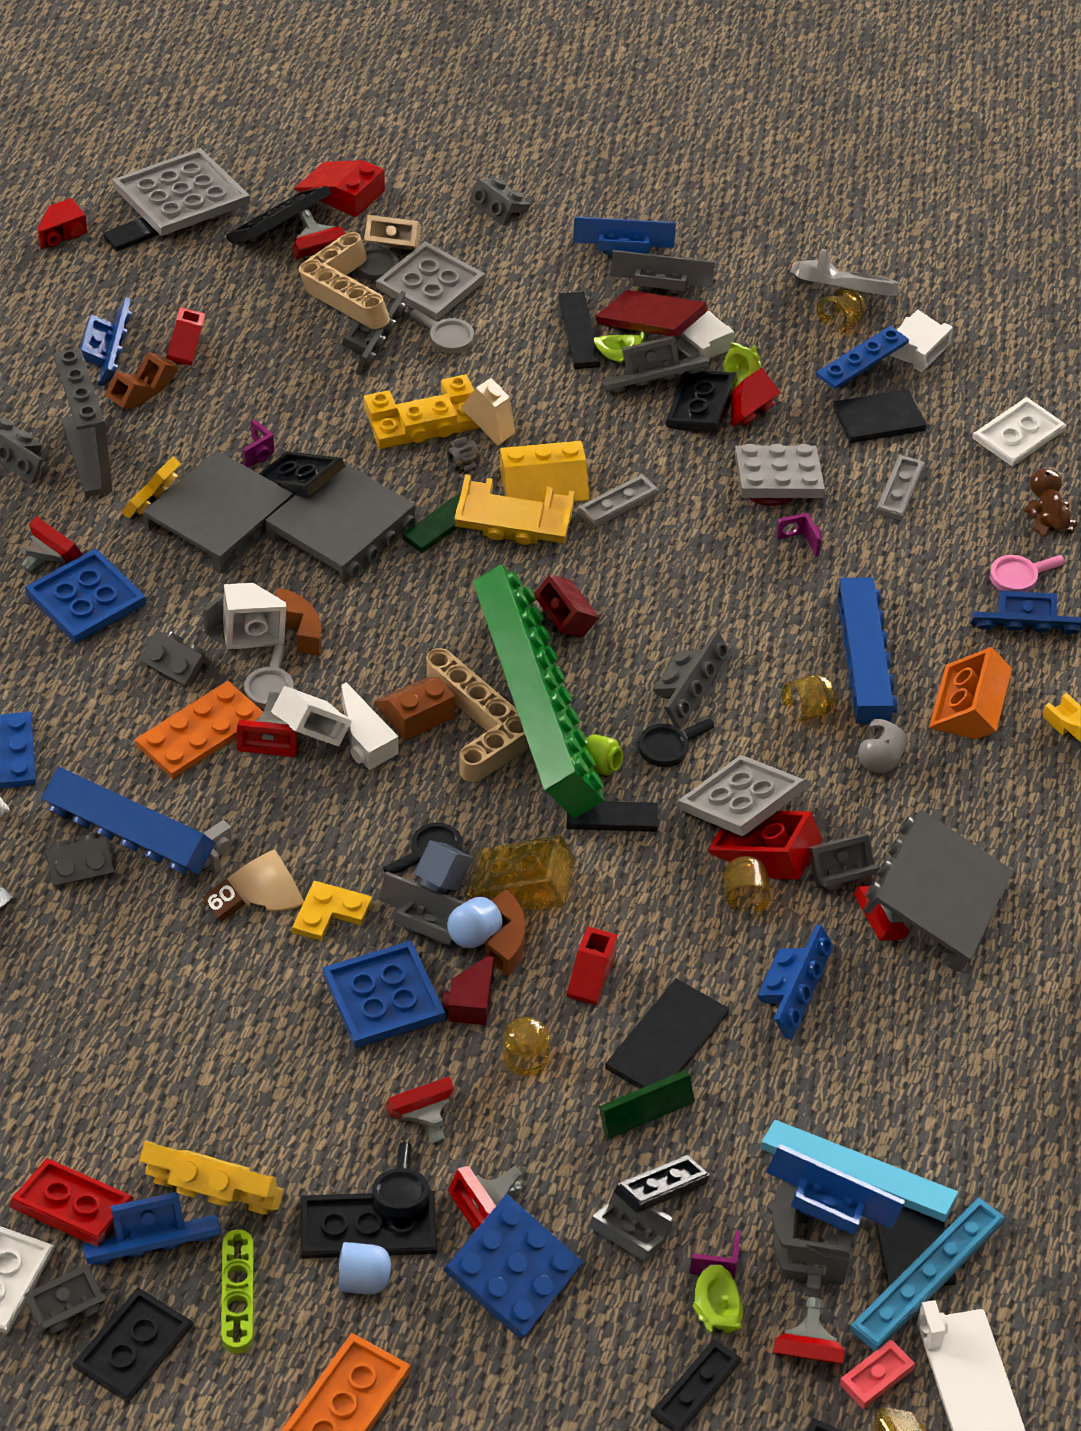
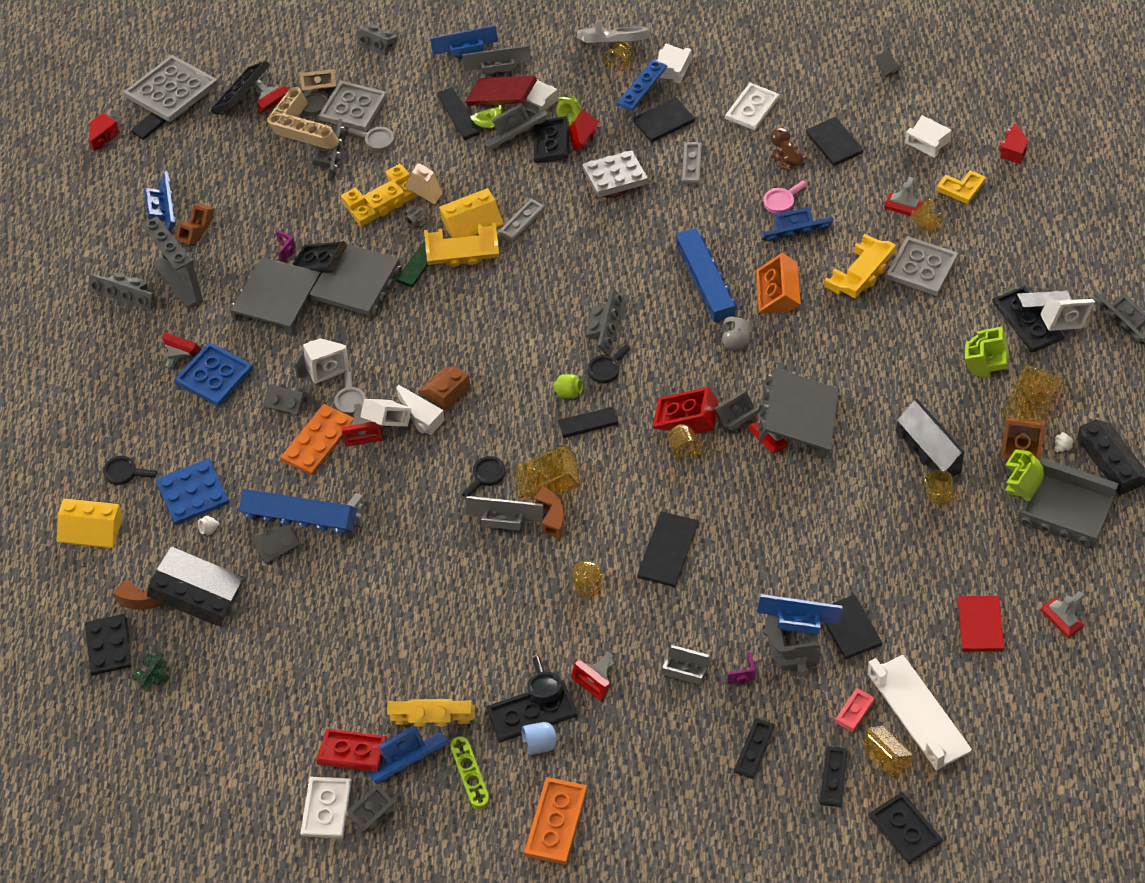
camera: 10 degrees left, 5 degrees up
black tile [72,1287,193,1403] -> none
yellow plate [121,456,181,518] -> none
red slope [166,307,206,366] -> none
reddish brown tile [202,879,246,922] -> none
tan brick [227,849,304,911] -> none
dark orange brick [275,588,322,656] -> none
yellow plate [292,881,372,941] -> none
red slope [295,160,385,218] -> none
blue plate [322,940,445,1048] -> none
red piece [385,1076,454,1144] -> none
sand blue brick [414,840,474,893] -> none
tan beam [426,648,529,782] -> none
dark red slope [443,956,493,1025] -> none
blue plate [443,1194,583,1338] -> none
light blue helmet [447,897,502,948] -> none
green brick [473,564,605,819] -> none
dark red brick [534,574,600,638] -> none
red slope [567,926,618,1005] -> none
dark green tile [599,1070,695,1139] -> none
black tile [614,1155,710,1213] -> none
light grey plate [678,755,806,836] -> none
lime hat [692,1265,743,1333] -> none
blue bracket [757,925,834,1040] -> none
medium azure tile [761,1120,958,1222] -> none
red piece [773,1297,845,1365] -> none
magenta bracket [776,513,821,557] -> none
clear yellow helmet [782,674,836,722] -> none
dark azure tile [850,1197,1005,1351] -> none

